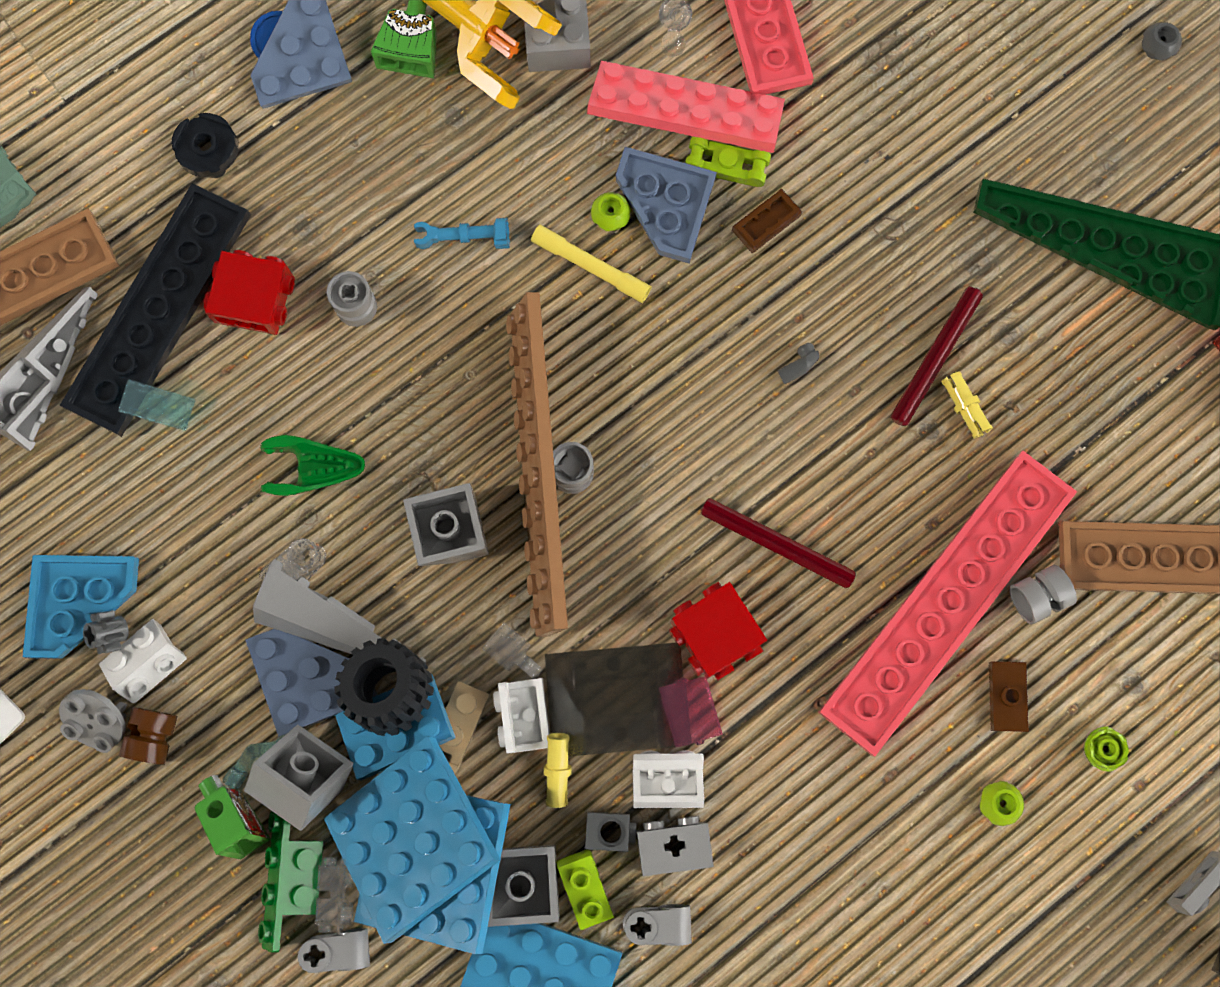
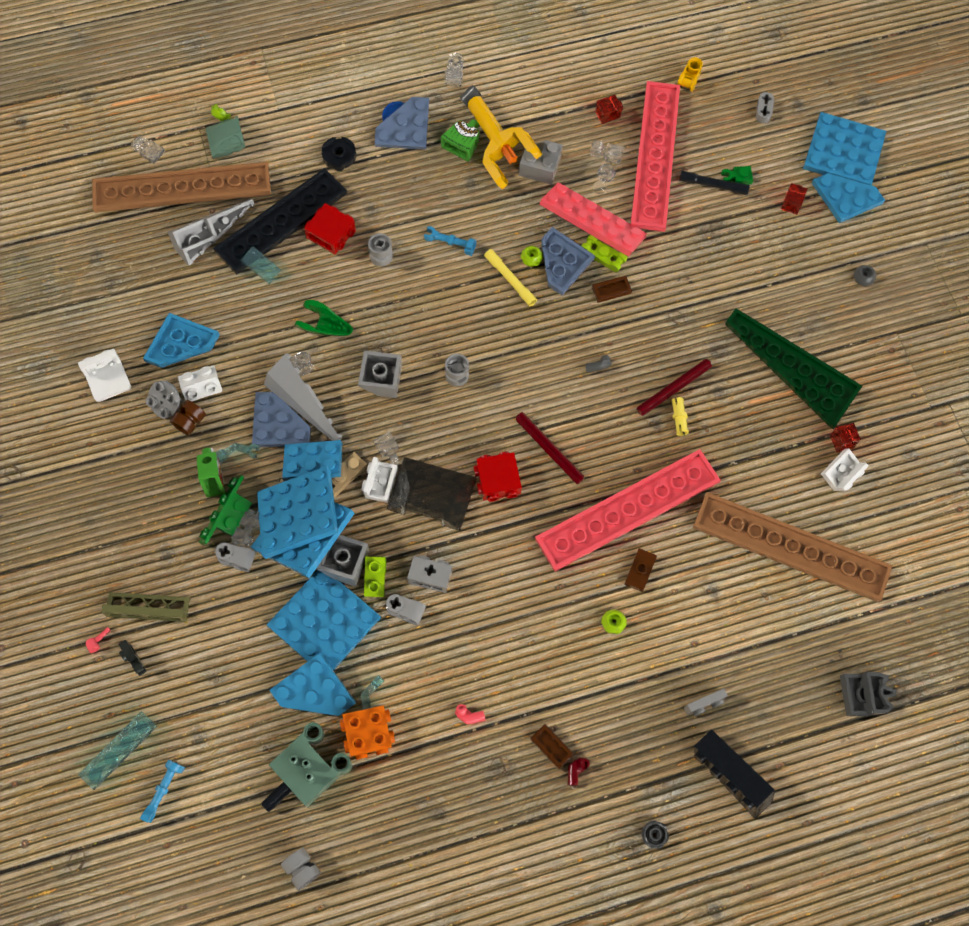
camera: 20 degrees right, 10 degrees down
dark grey gear [83,610,129,654] -> none
light grey slope [244,724,353,831] -> none
black tyre [334,638,434,736] -> none
medium nougat plate [506,292,568,637] -> none
light yellow pin [544,733,572,808] -> none
dark grey brick [585,811,636,852] -> none
white bracket [633,750,704,808] -> none
clear pink piece [659,676,723,748] -> none
light grey wheel [1009,564,1077,625] -> none
lime plate [1084,727,1129,772] -> none

